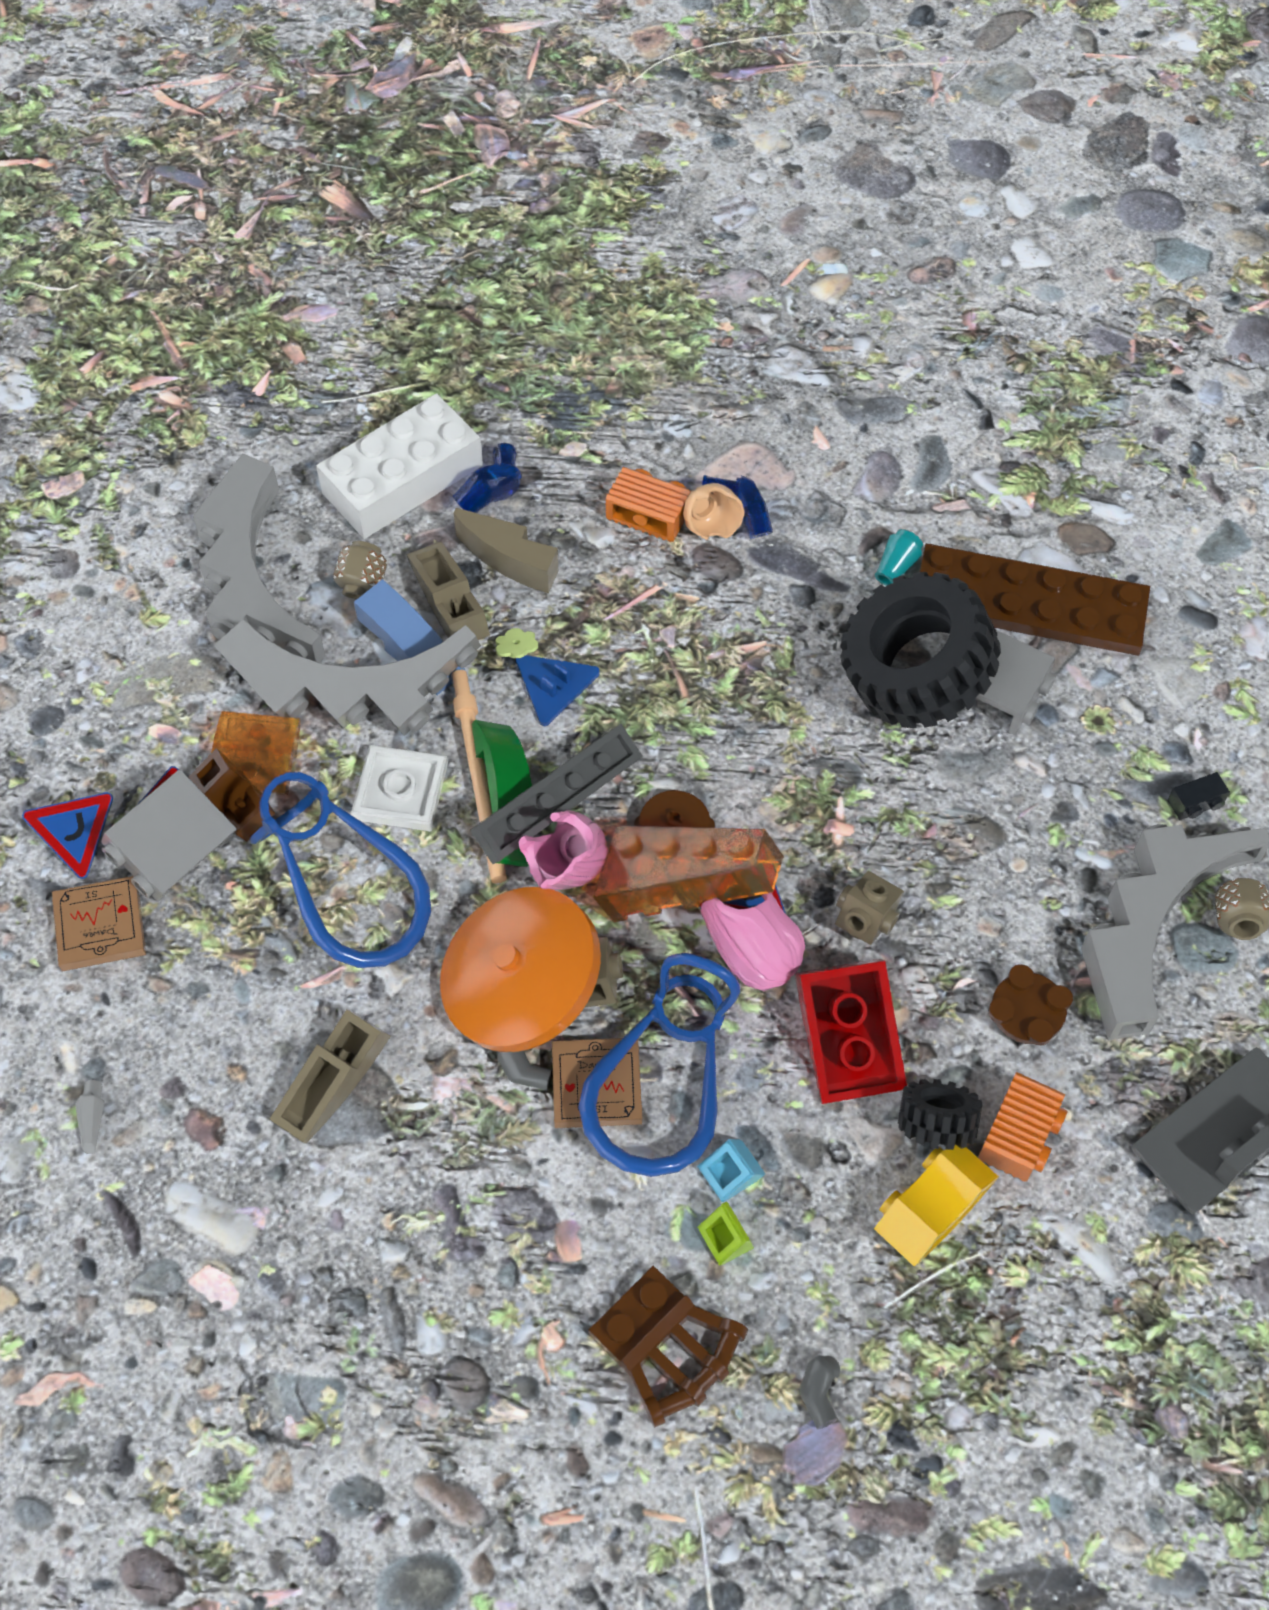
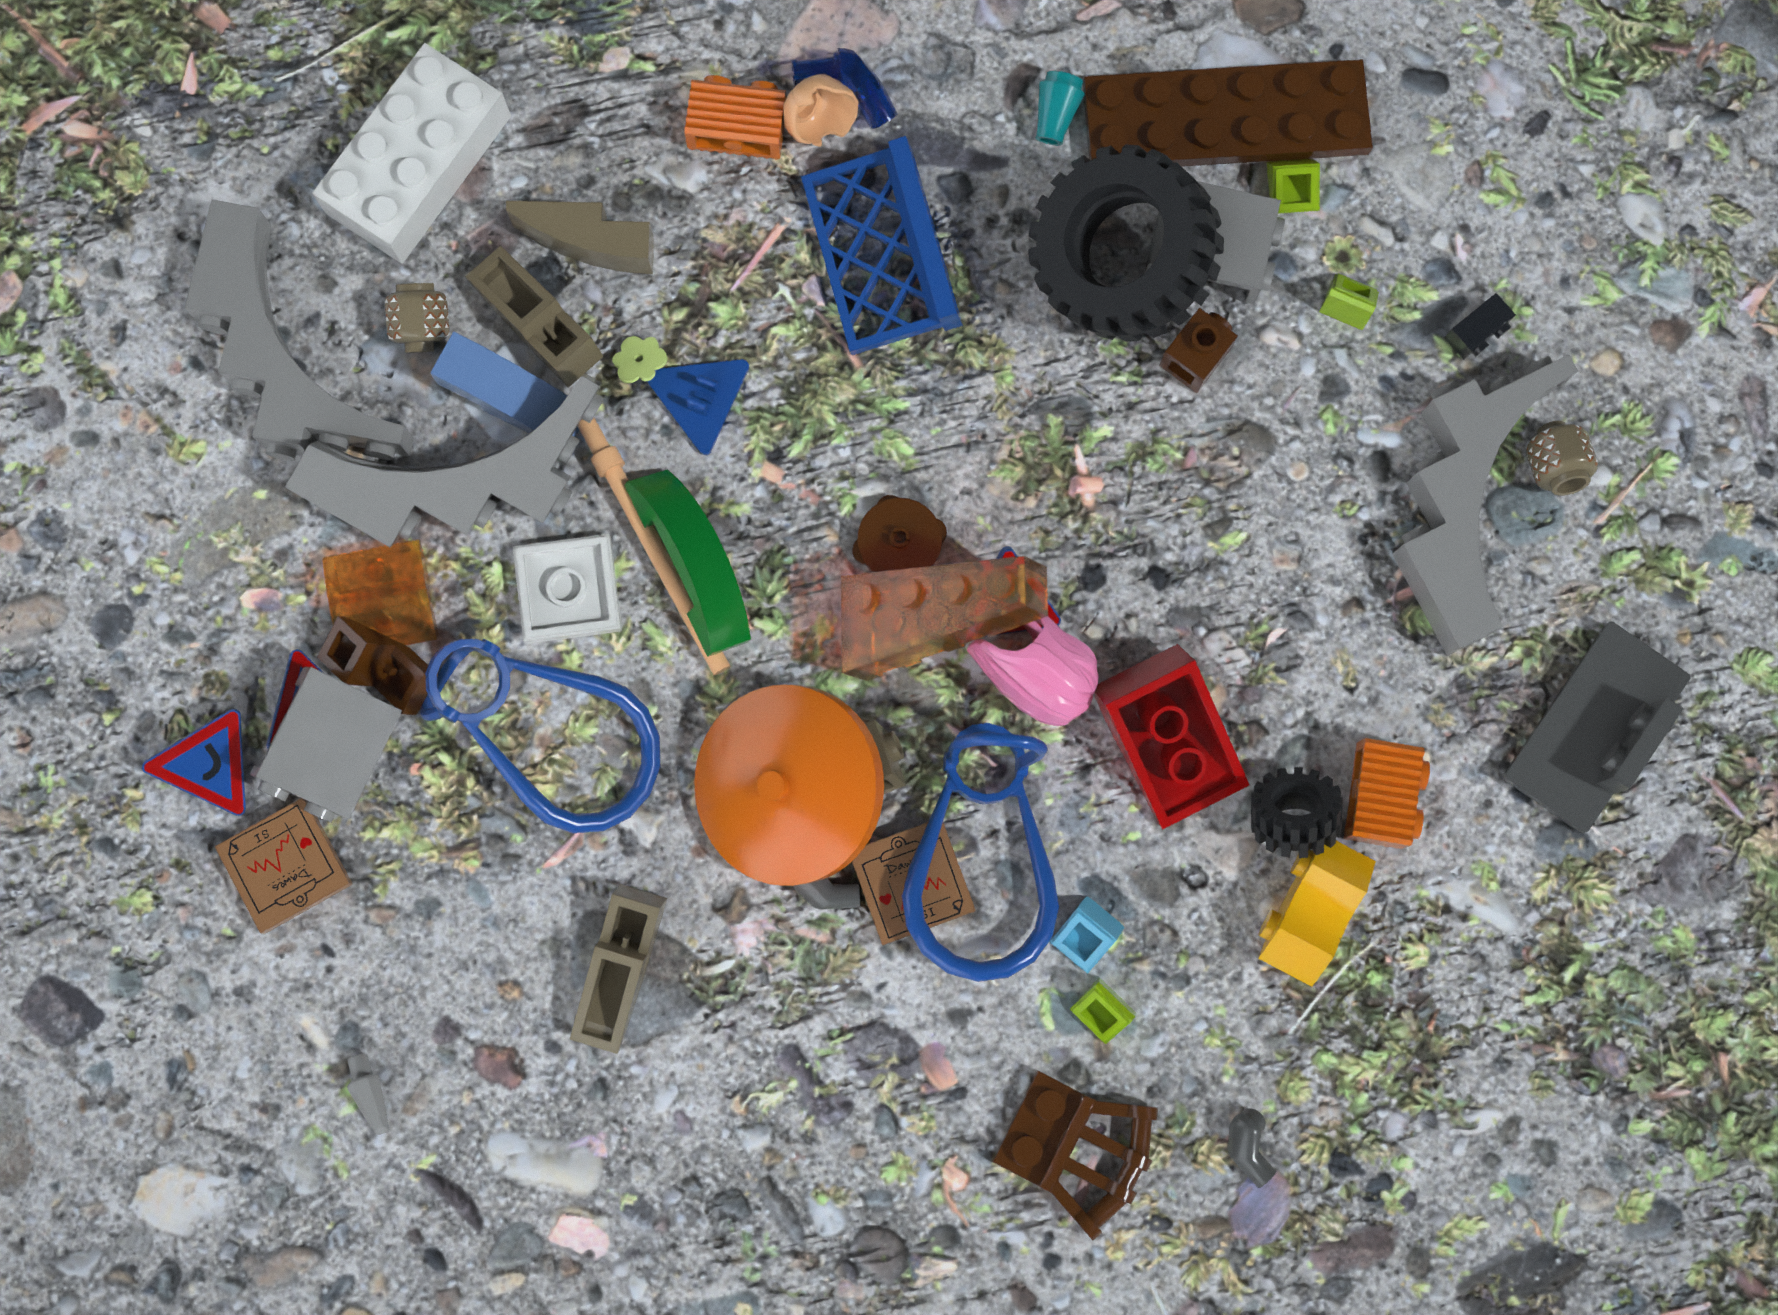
camera: 20 degrees left, 20 degrees up
clear blue arm [452,443,522,513] -> none
dark grey plate [470,724,643,864] -> none
bright pink hair [518,809,608,890] -> none
dark tan brick [835,870,904,945] -> none
reddish brown piece [988,964,1073,1046] -> none
none -> blue fence [801,136,963,355]
none -> reddish brown brick [1159,307,1238,393]
none -> lime slope [1267,159,1320,214]
none -> lime slope [1319,273,1379,330]

